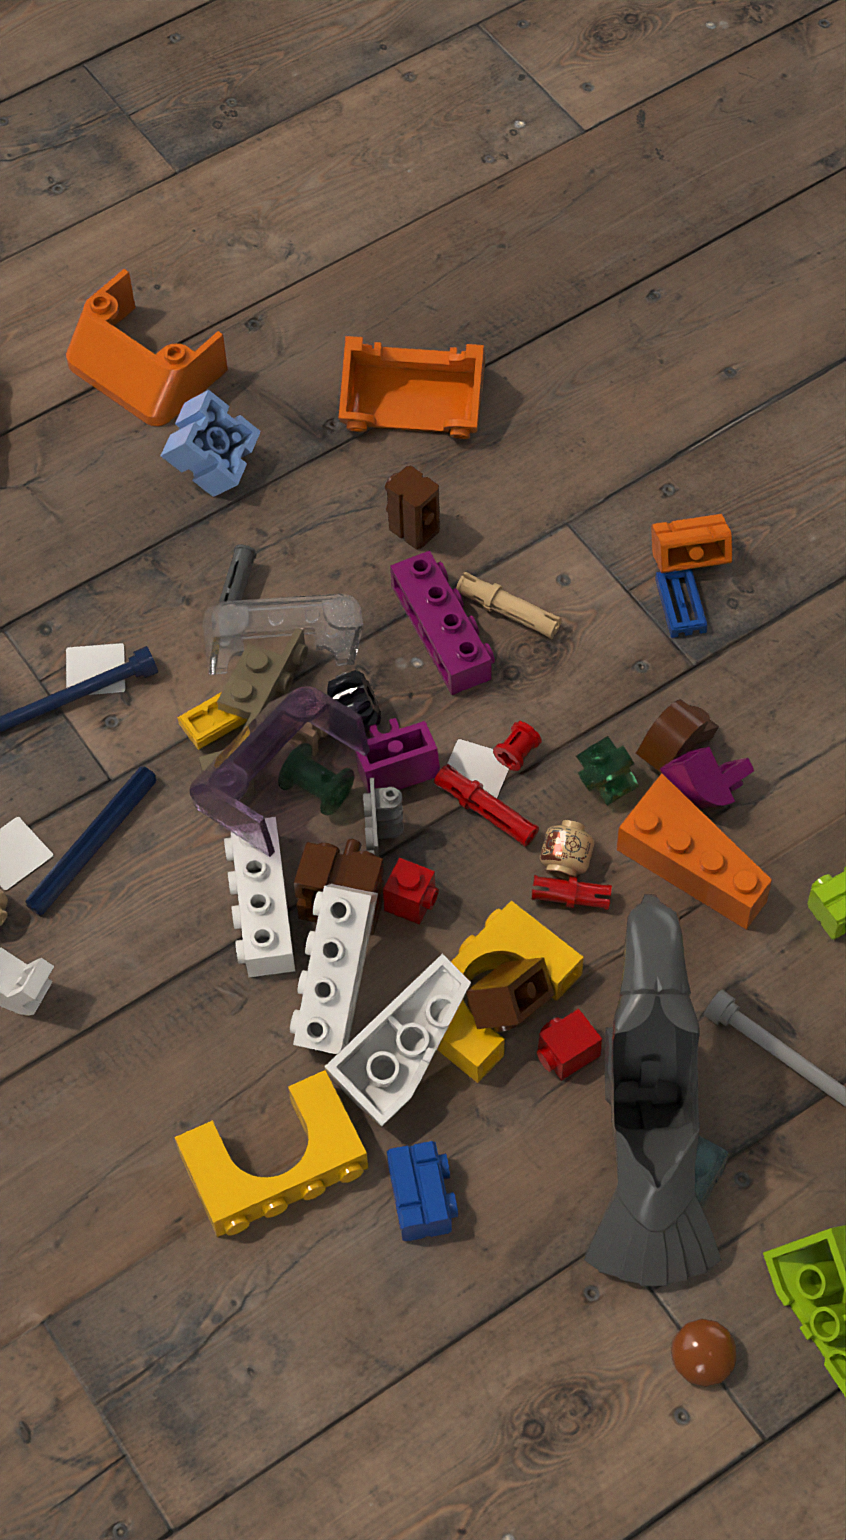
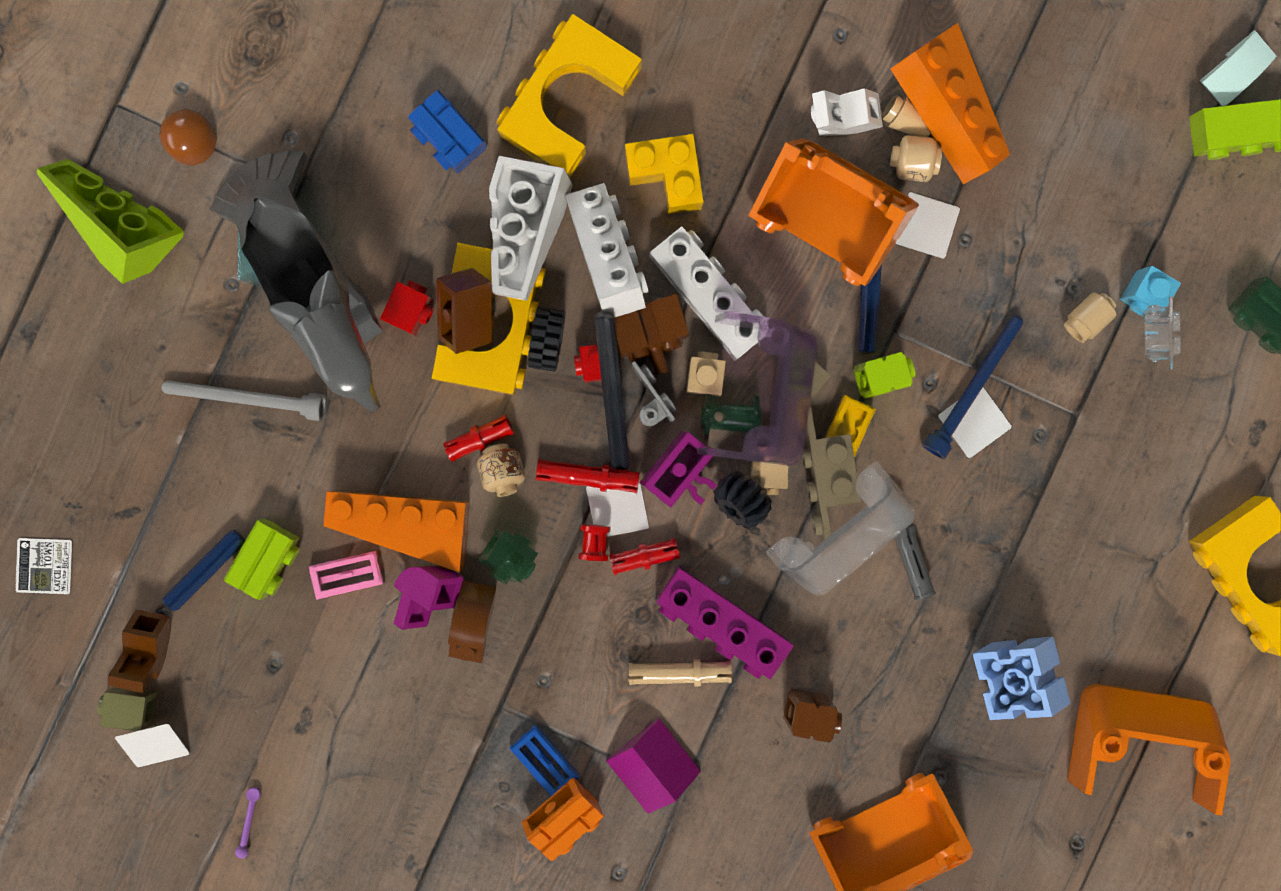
camera: 150 degrees right, 30 degrees up
none -> bright pink tile [308,550,385,600]
none -> black tyre [528,306,566,372]
none -> black axle [595,312,629,470]
none -> magenta slope [606,718,701,814]
none -> red pin [609,538,680,576]
none -> yellow brick [625,134,704,214]
none -> tan brick [685,352,726,397]
none -> orange windscreen [748,138,919,286]
none -> lime brick [853,352,916,398]

